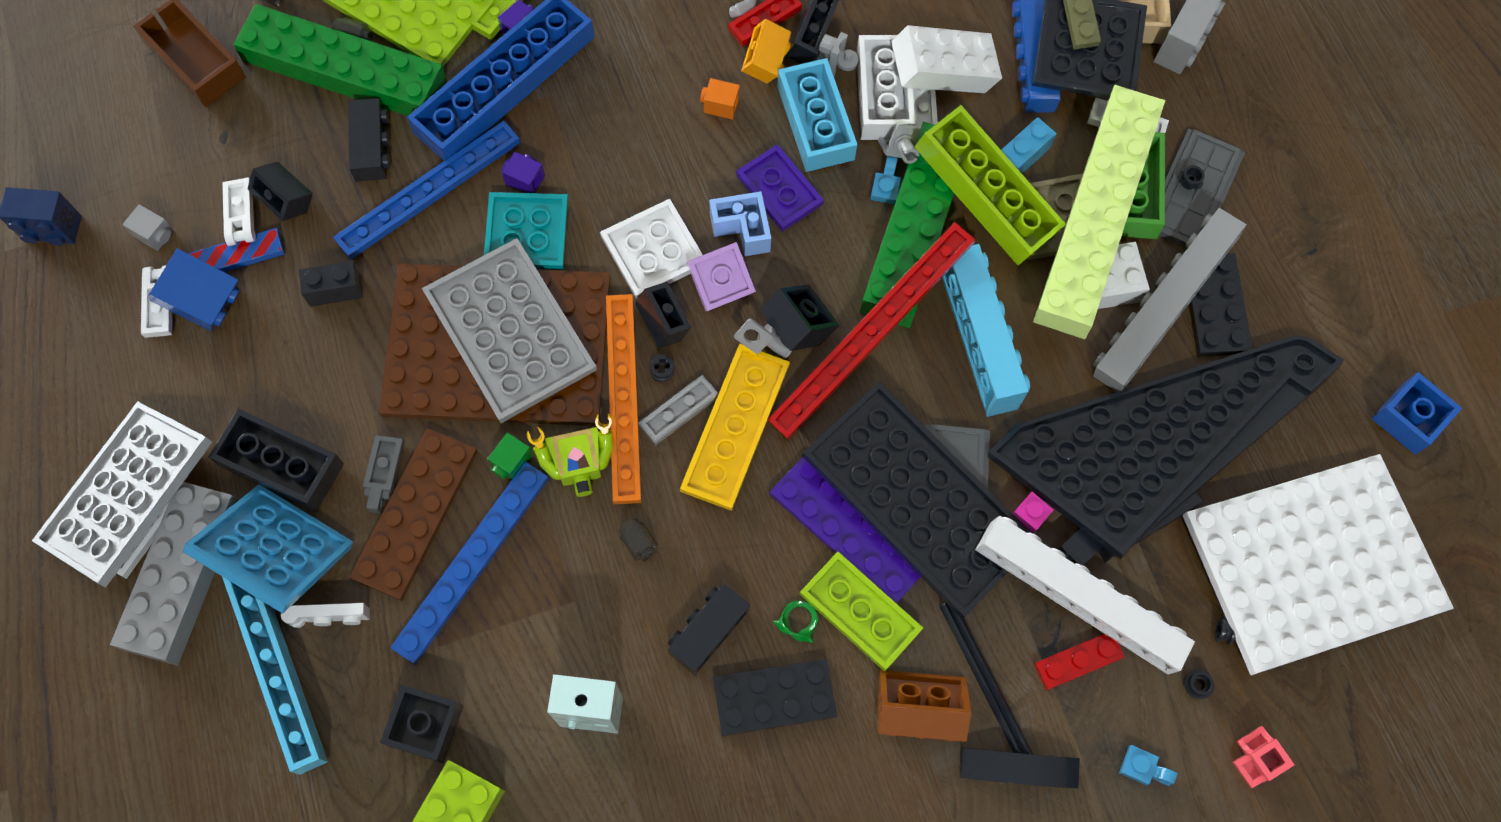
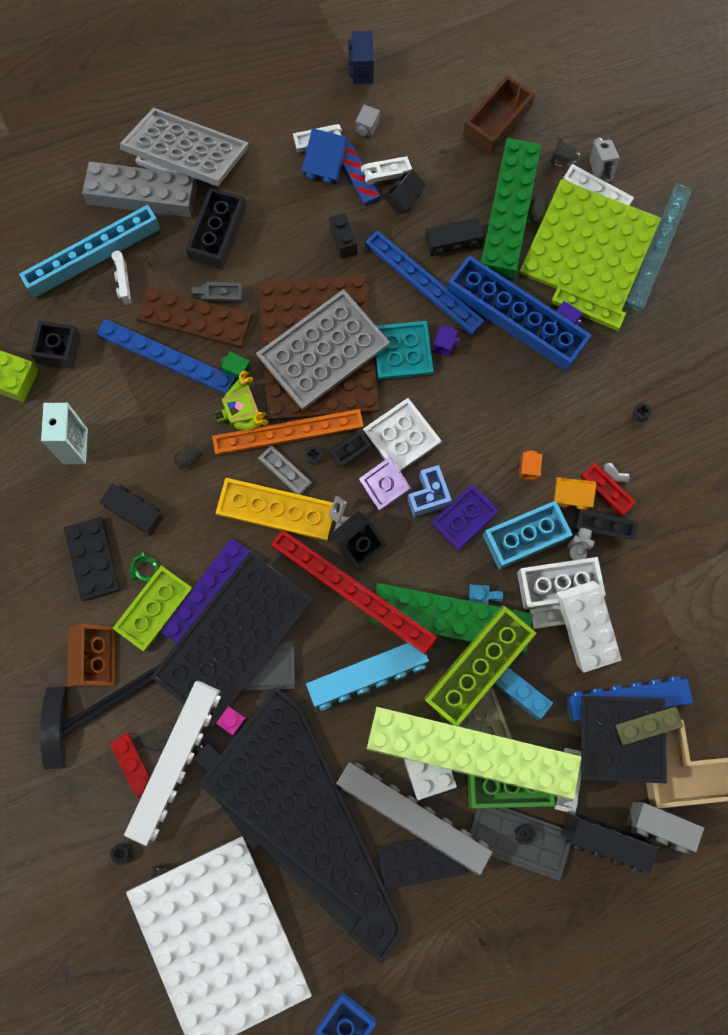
camera: 85 degrees right, 5 degrees up
dark azure plate [183,484,353,613] -> none
light grey bracket [878,123,921,164] -> none
dark azure plate [1119,745,1178,786] -> none
coral brick [1232,726,1294,788] -> none
none -> black brick [561,811,659,873]

